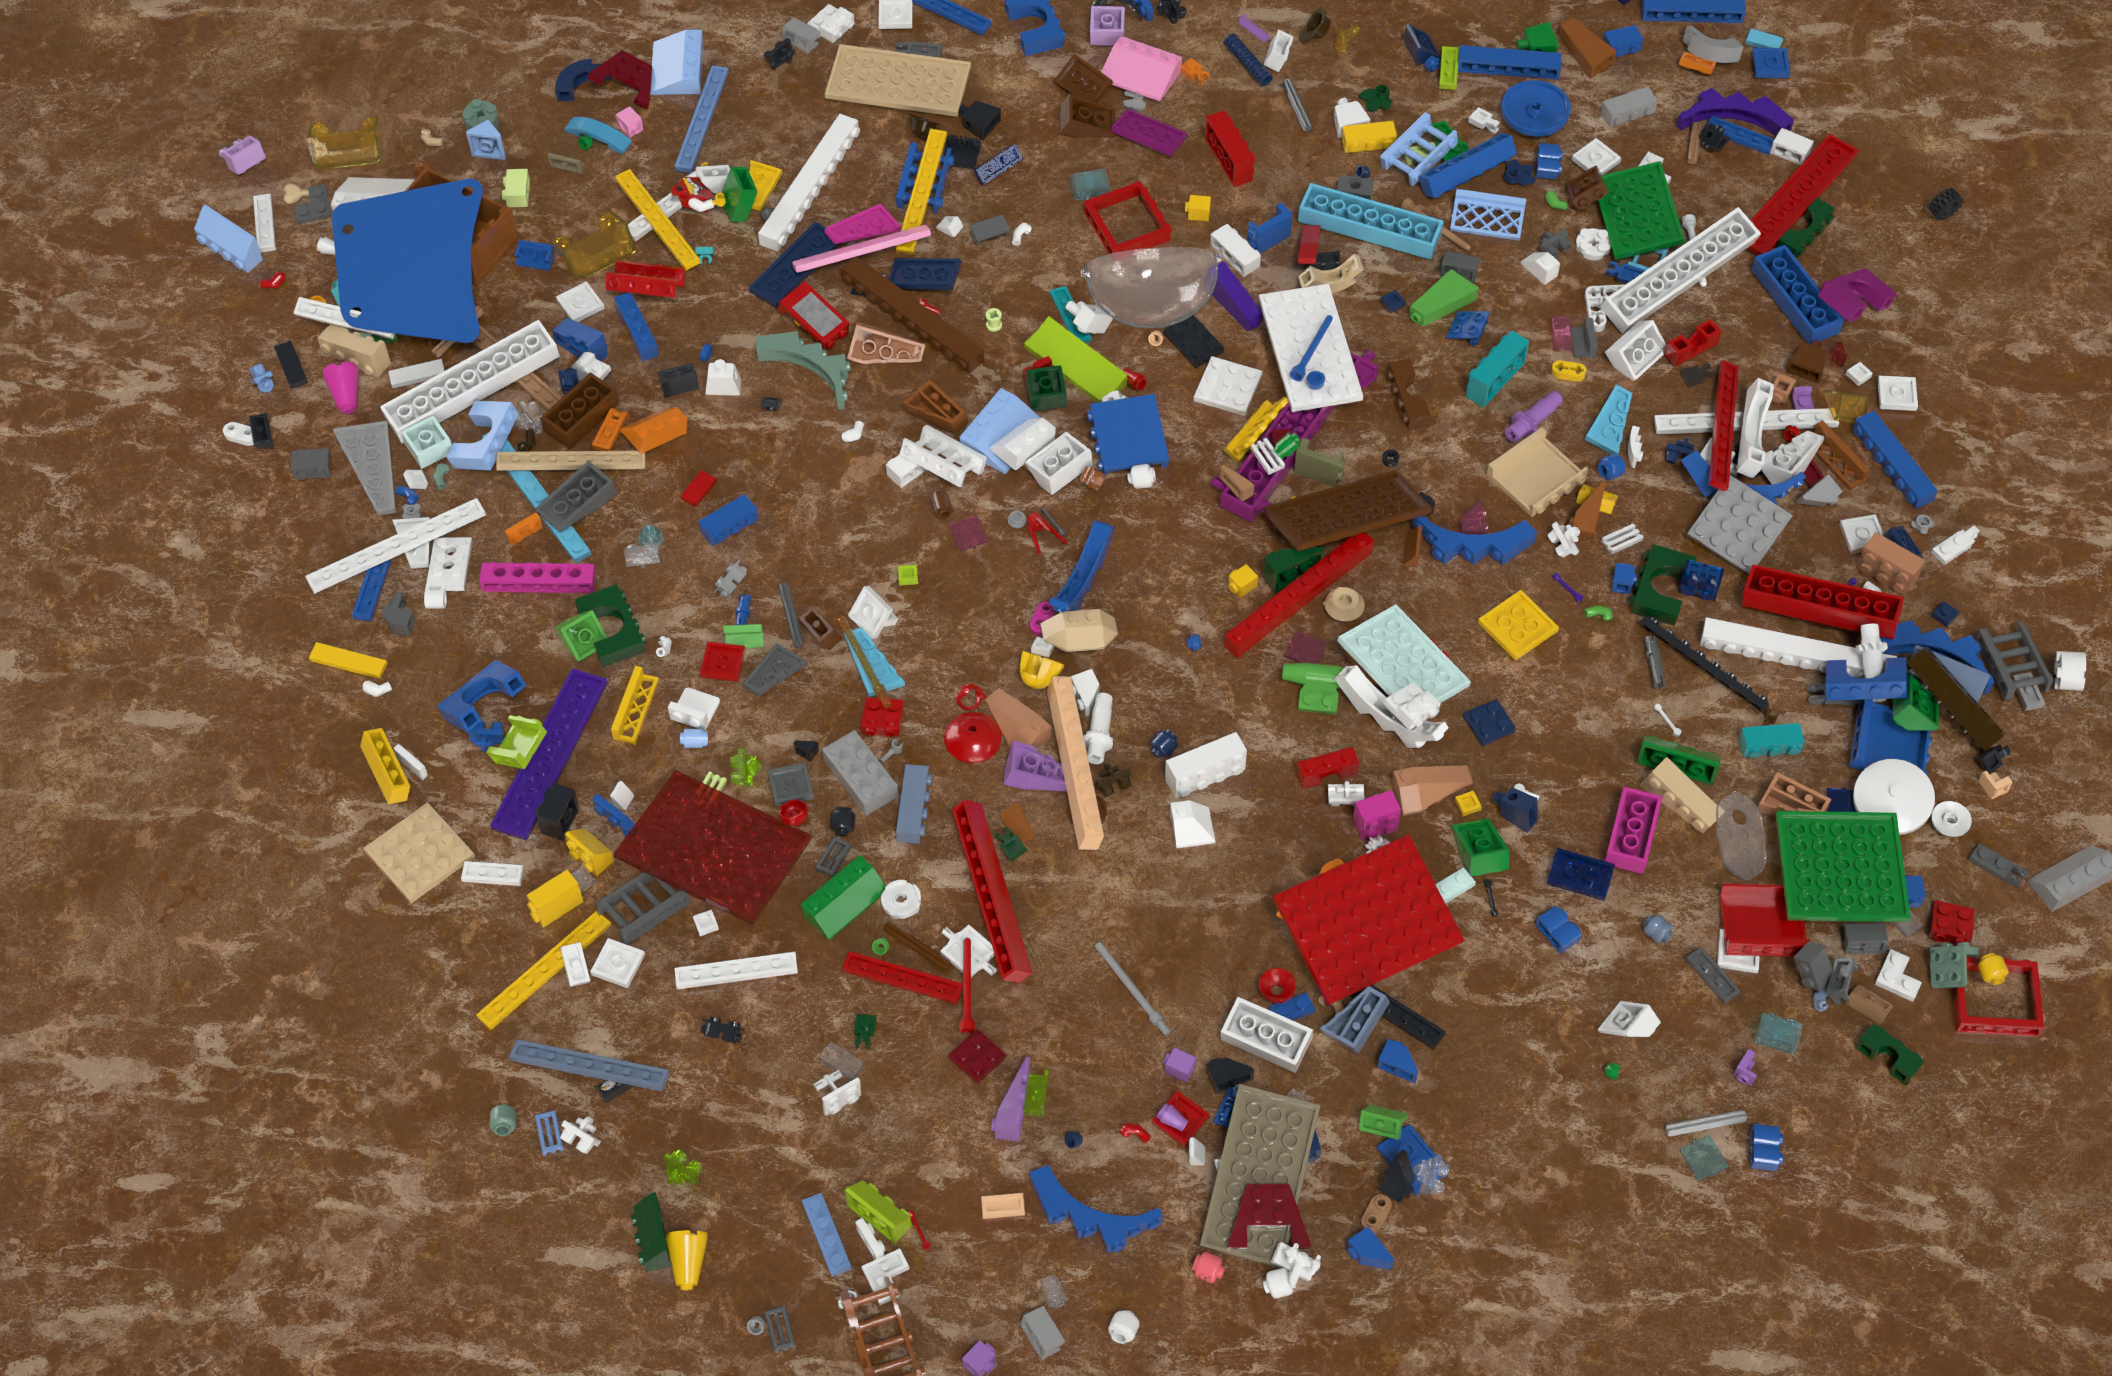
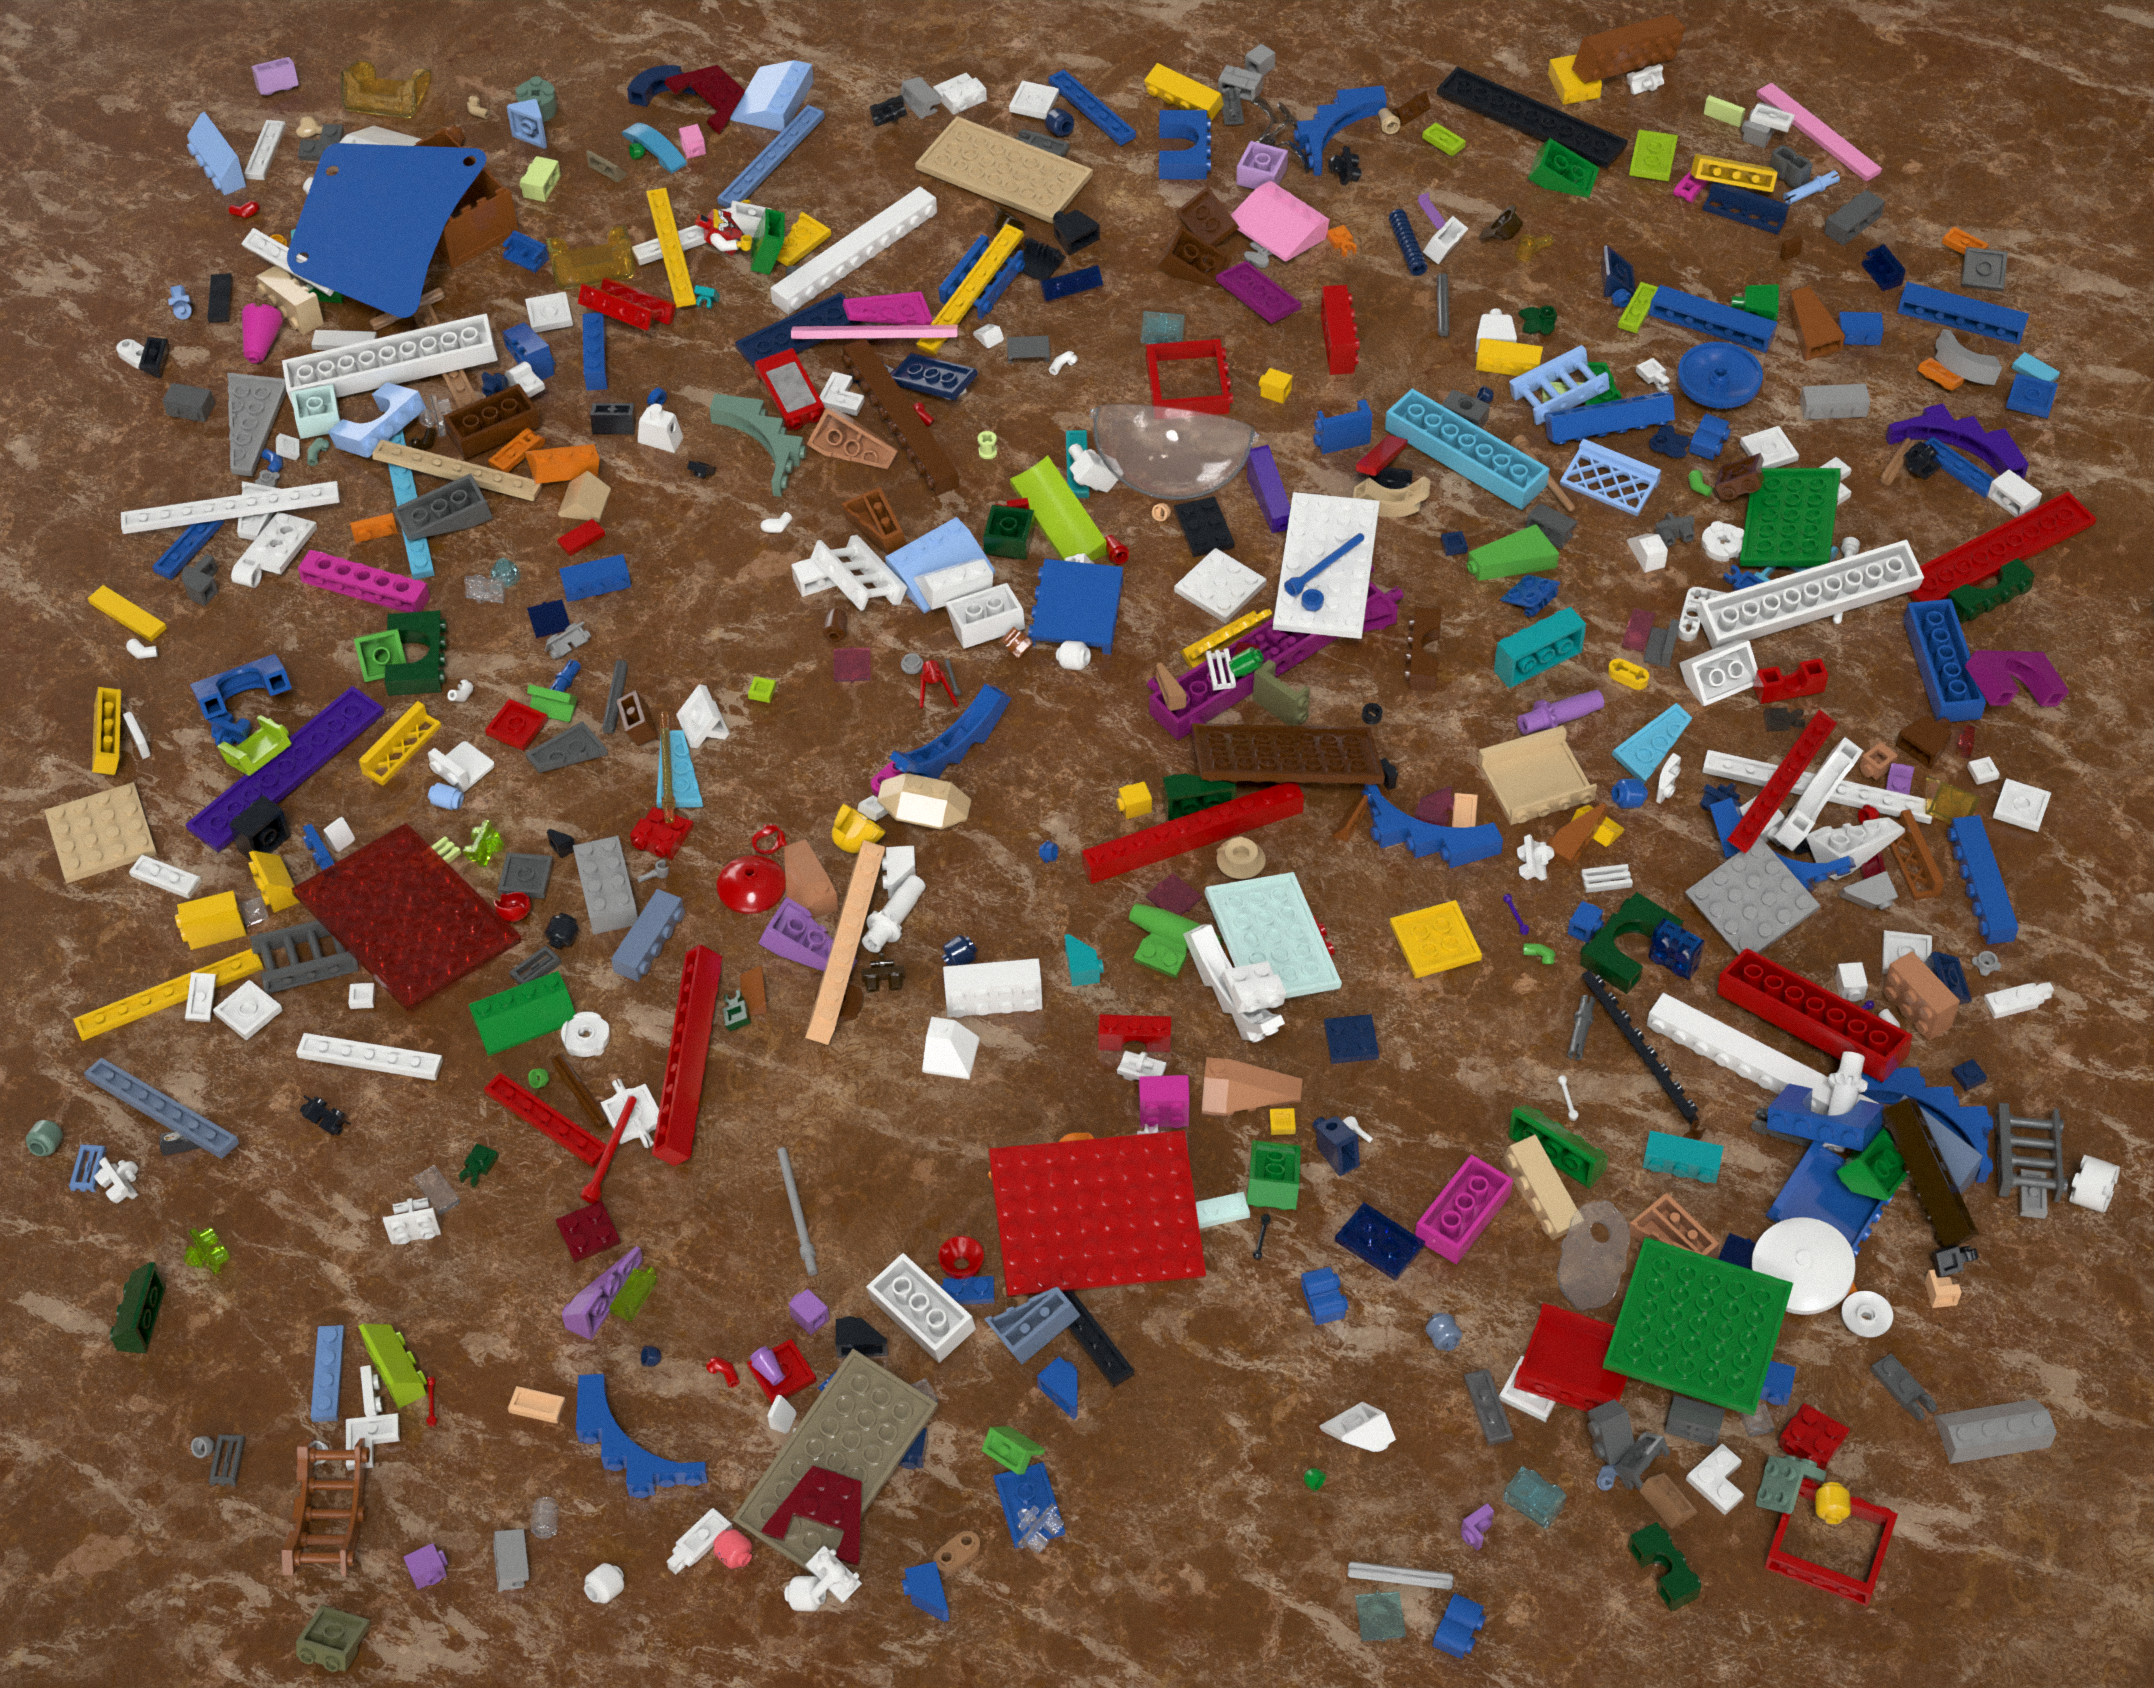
camera: 20 degrees right, 5 degrees down
yellow cone [665,1230,708,1291] -> none
white brick [1210,224,1261,277] -> none
black slope [1378,1149,1416,1203] -> none
none -> clear blue piece [527,599,570,638]
none -> tan slope [558,471,611,522]
none -> white hinge [667,1508,732,1575]
none -> white plate [820,372,865,416]
none -> dark blue head [1045,108,1074,137]
none -> teal slope [1064,934,1104,986]
none -> light nougat tile [1452,793,1478,827]
none -> white brick [1835,962,1868,1001]

